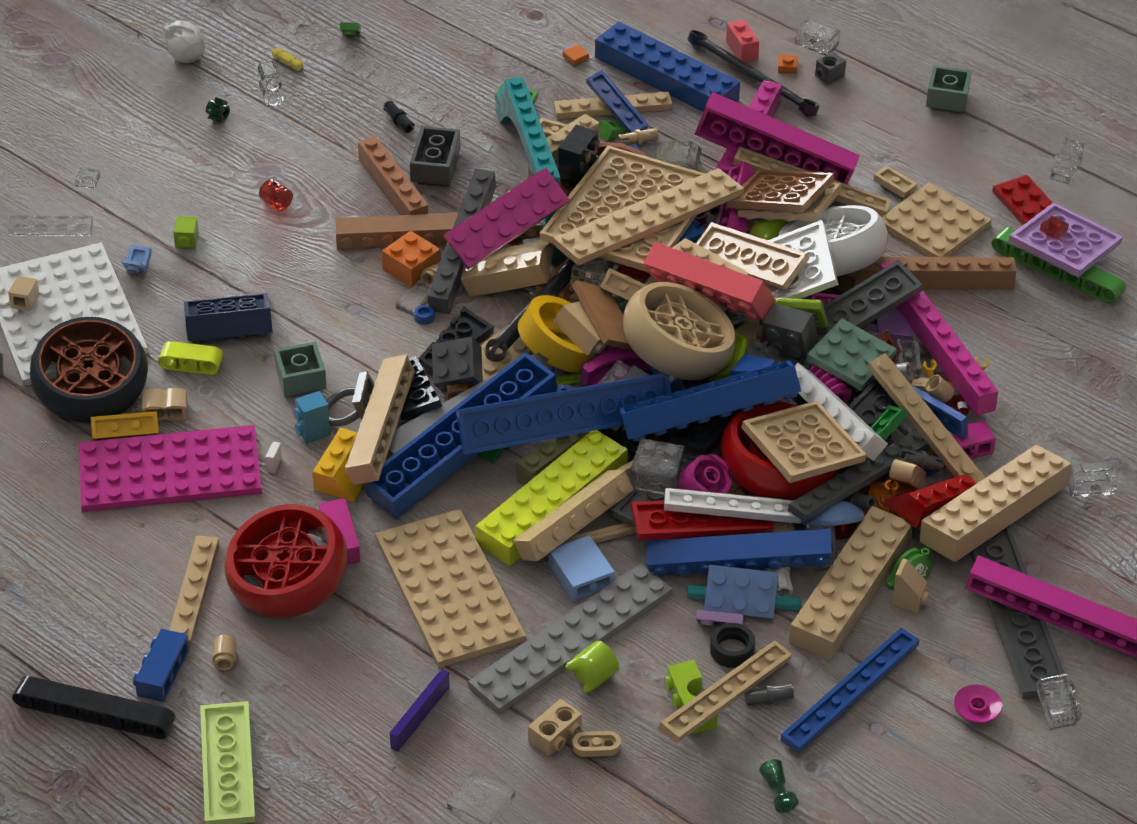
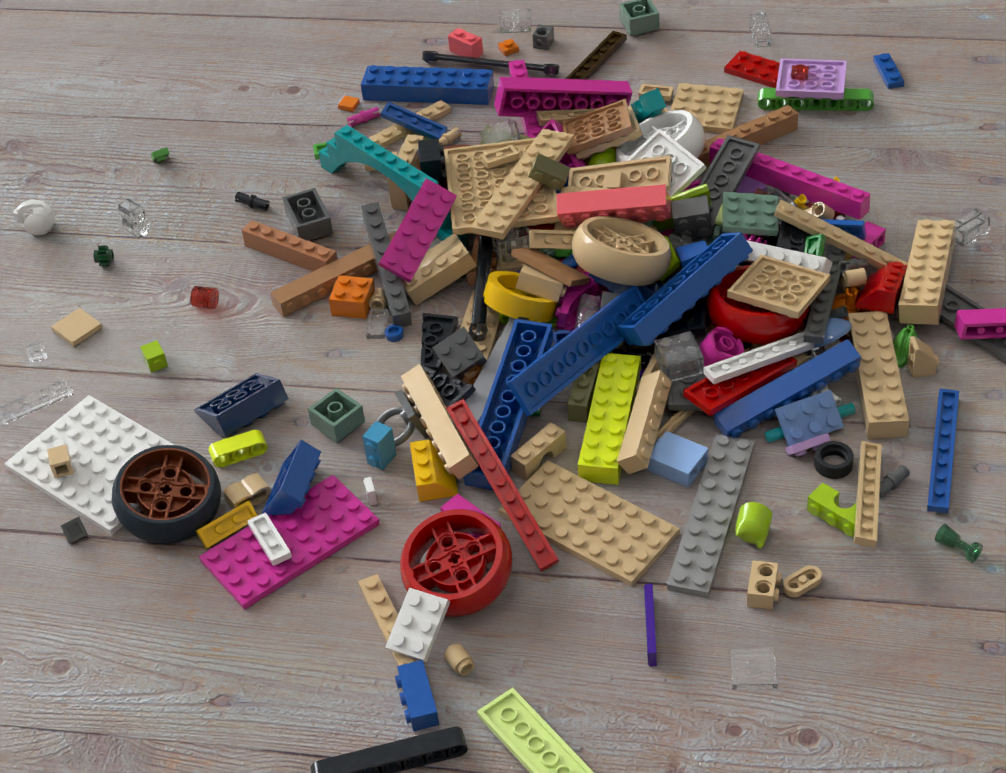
camera: 25 degrees left, 0 degrees up
light blue bracket [122,244,152,274] -> none
light yellow axle [272,47,304,71] -> none
none -> tan tile [51,308,102,347]
none -> white plate [247,513,292,566]
none -> blue slope [262,440,321,515]
none -> dark pink pin [347,106,381,127]
none -> white plate [385,588,450,662]
none -> red plate [446,399,559,572]
none -> tan plate [480,145,520,169]
none -> tan arch [510,422,567,481]
none -> olive brick [528,153,571,191]
none -> dark brown plate [565,31,627,80]
none -> tan tile [603,171,624,189]
none -> teal arch [631,88,666,124]

